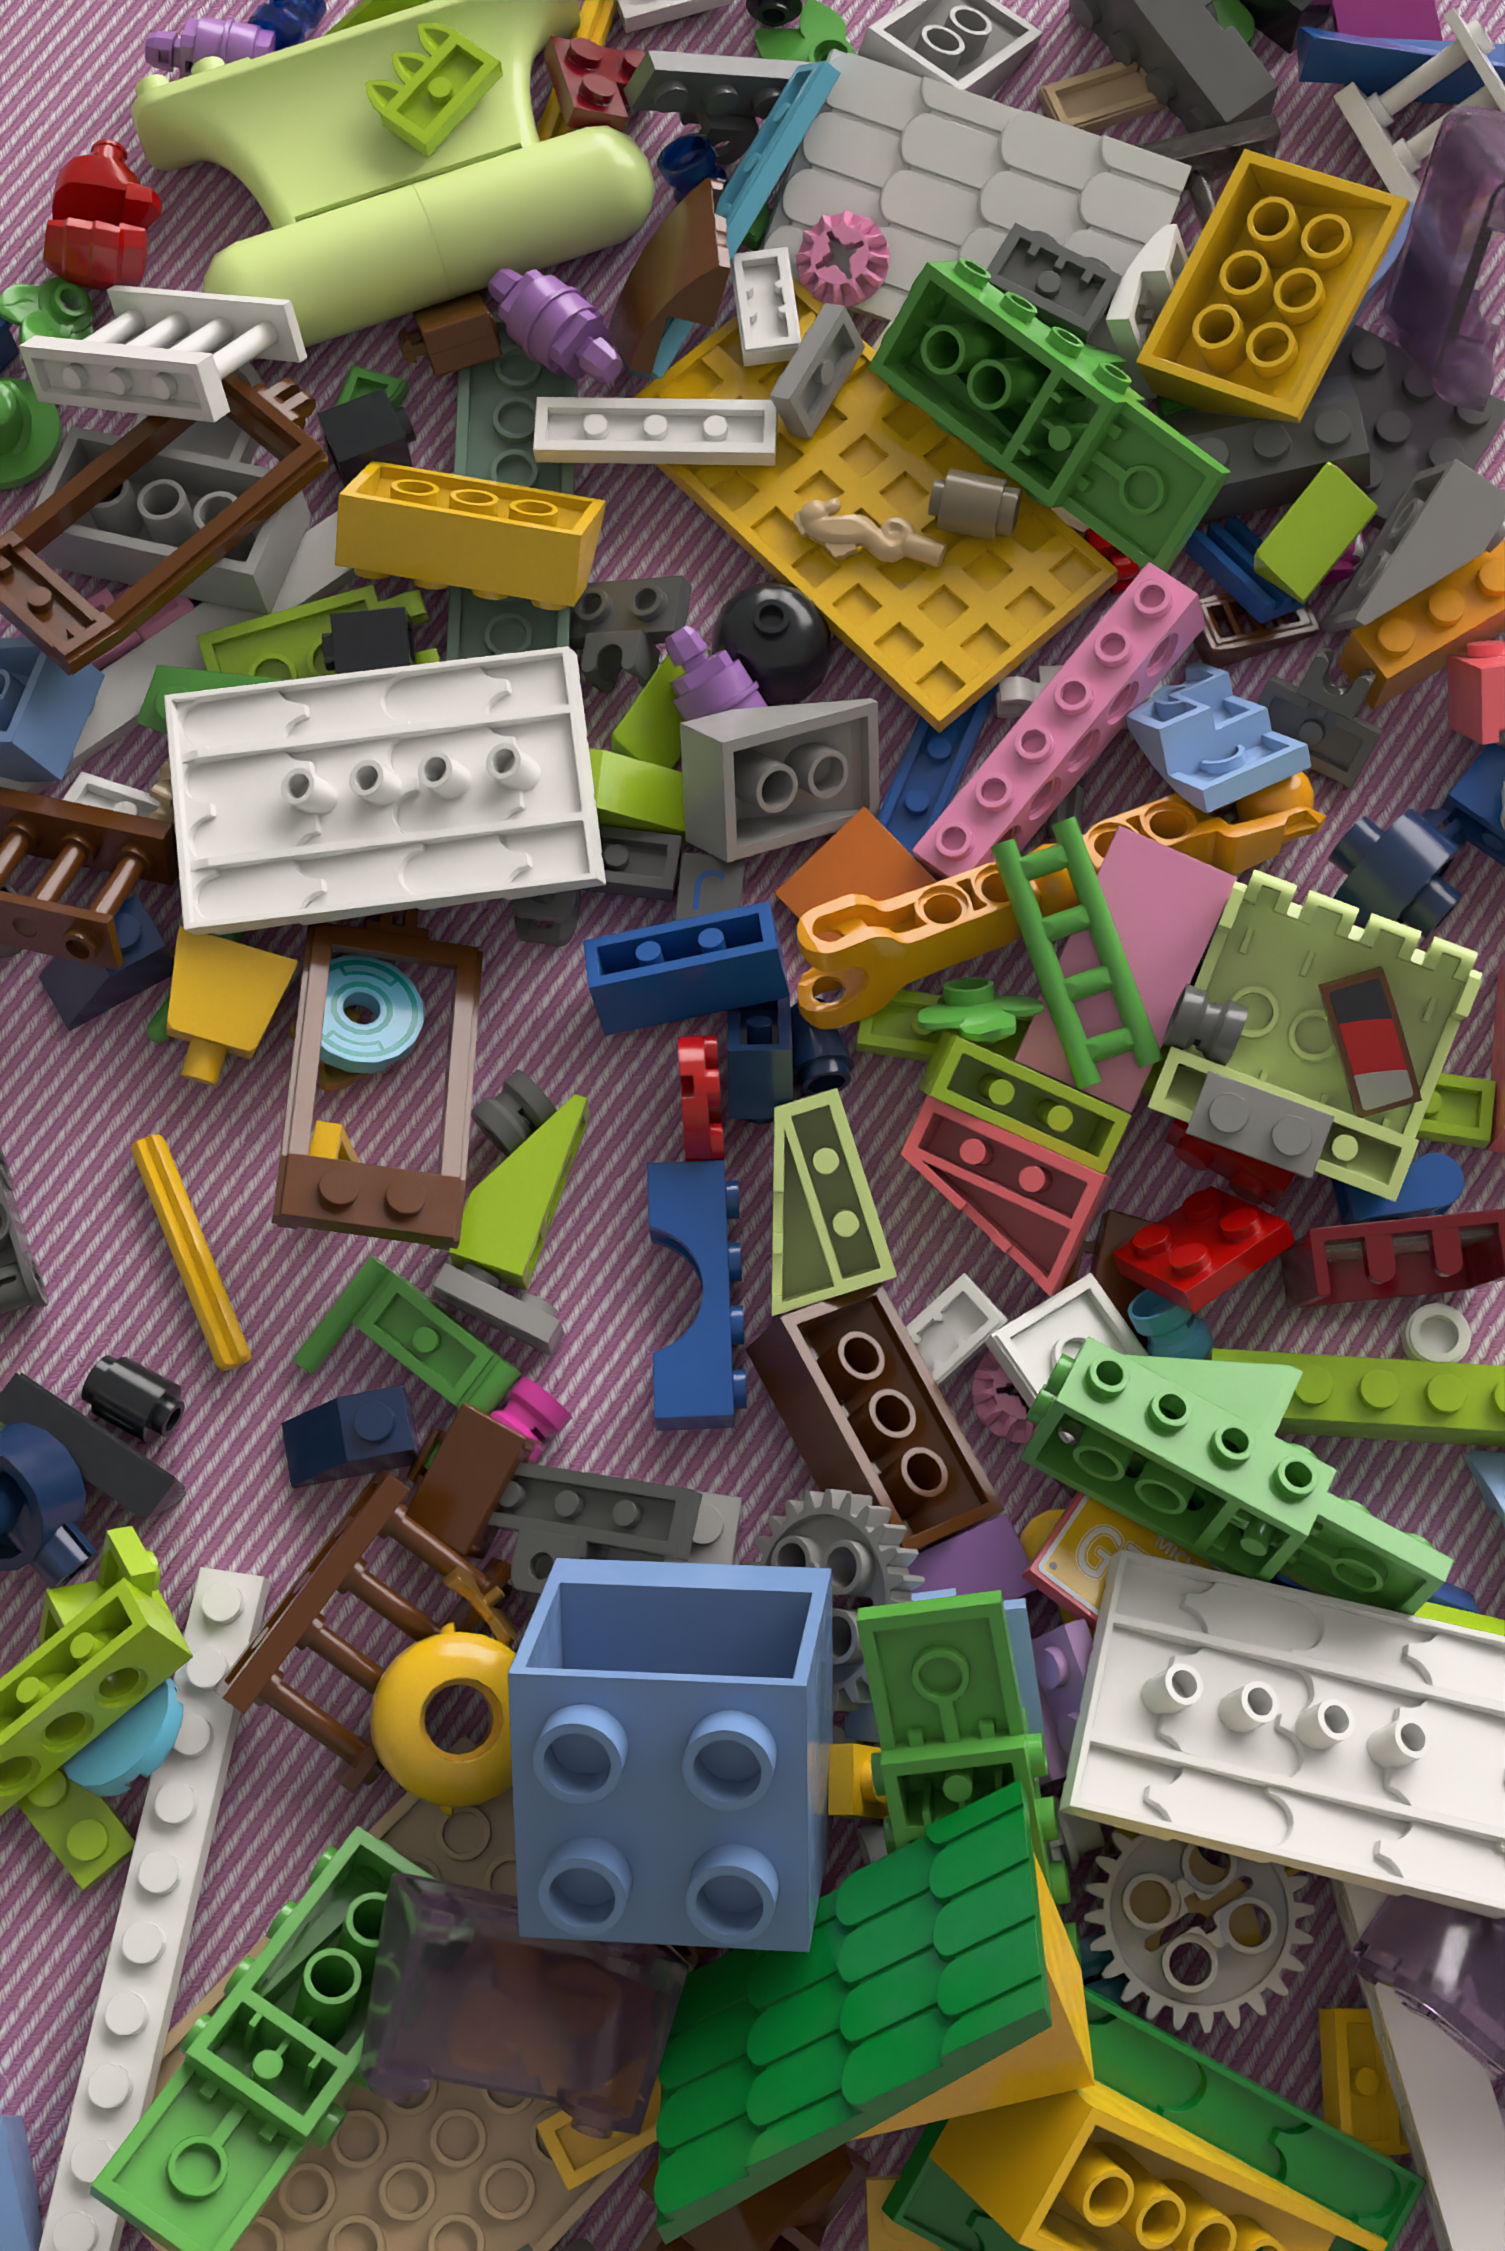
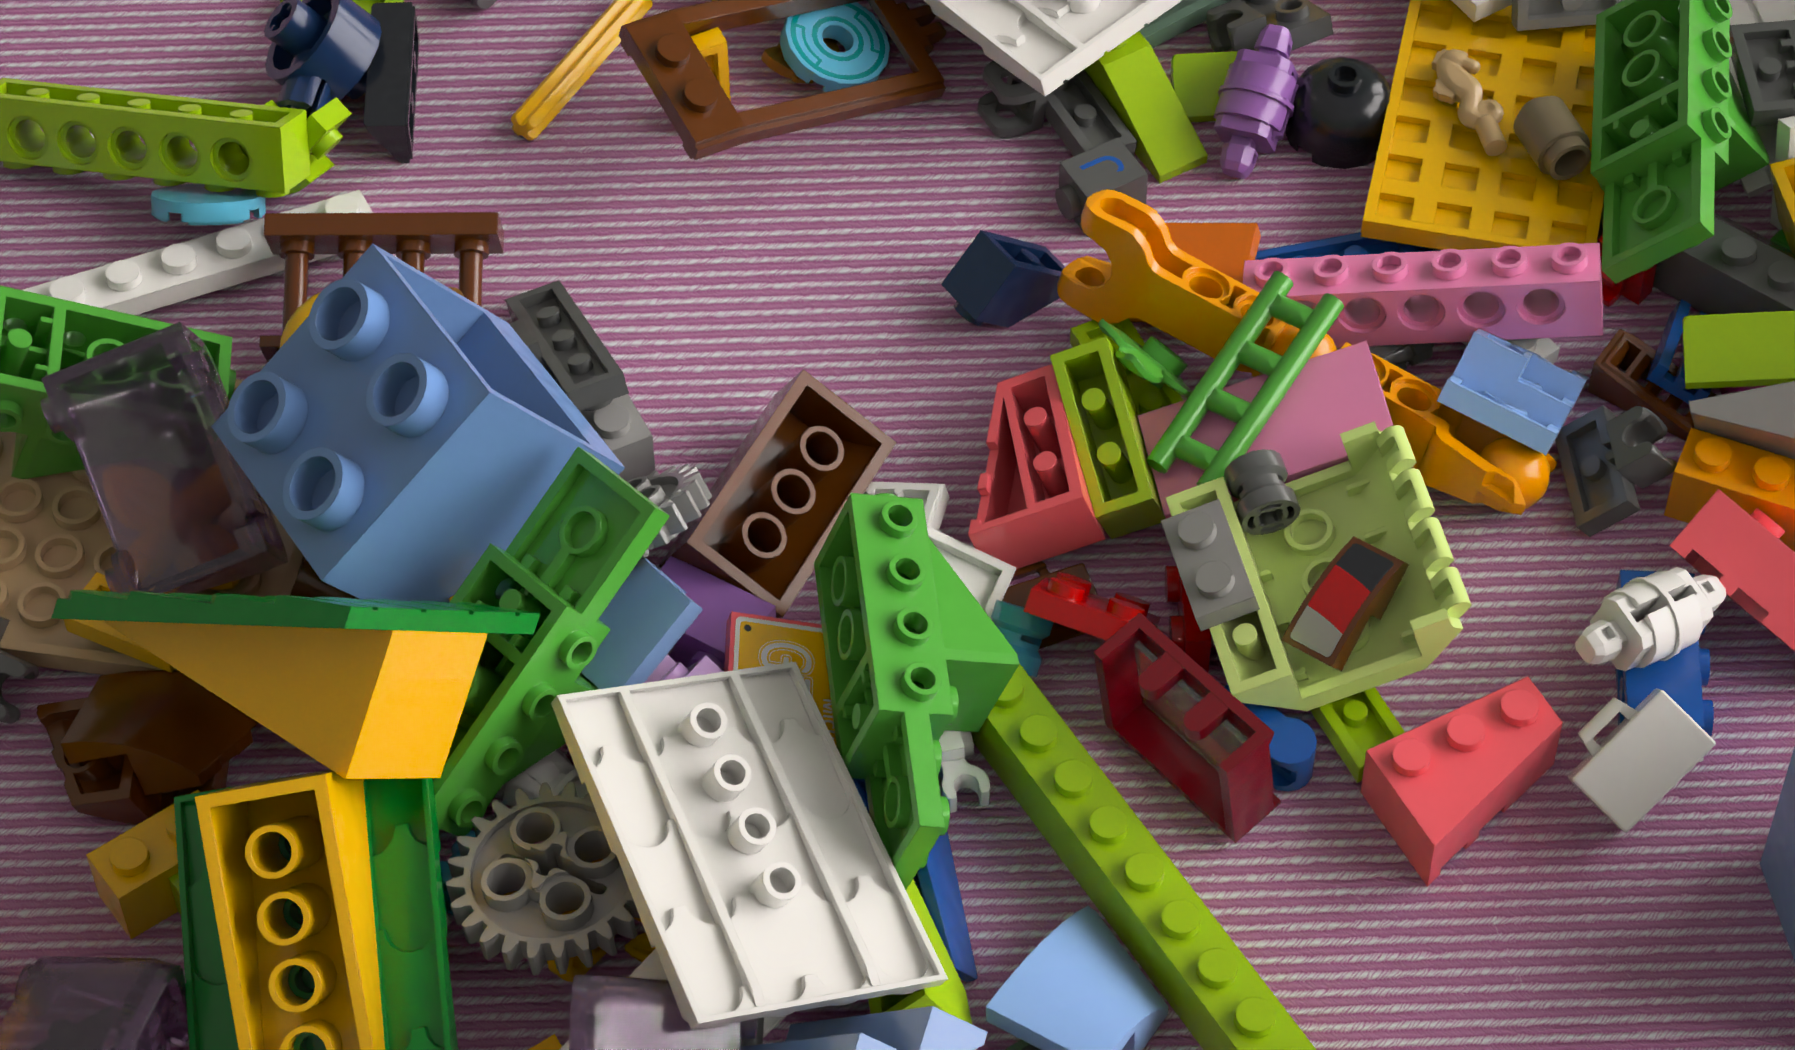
camera: 55 degrees right, 20 degrees down
lime plate [17,1765,136,1891] -> none
black brick [81,1355,185,1443] -> none
dark blue slope [281,1385,420,1489] -> none
bright green plate [293,1255,522,1469] -> none
reddish brown piece [406,1403,544,1559] -> none
light grey plate [432,1263,564,1357] -> none
lime slope [448,1094,591,1291] -> none
dark grey wheel [471,1070,557,1157] -> none
dark pink wheel [490,1376,572,1462] -> none
blue brick [583,901,790,1036] -> none
blue arch [647,1160,747,1431] -> none
red plate [677,1035,724,1162] -> none
light grey slope [680,698,880,863] -> none
yellowish green wedge [771,1088,897,1316] -> none
dark blue cone [791,998,854,1096] -> none
dark blue piece [1328,808,1467,939] -> none
white tile [1401,1303,1471,1363] -> none

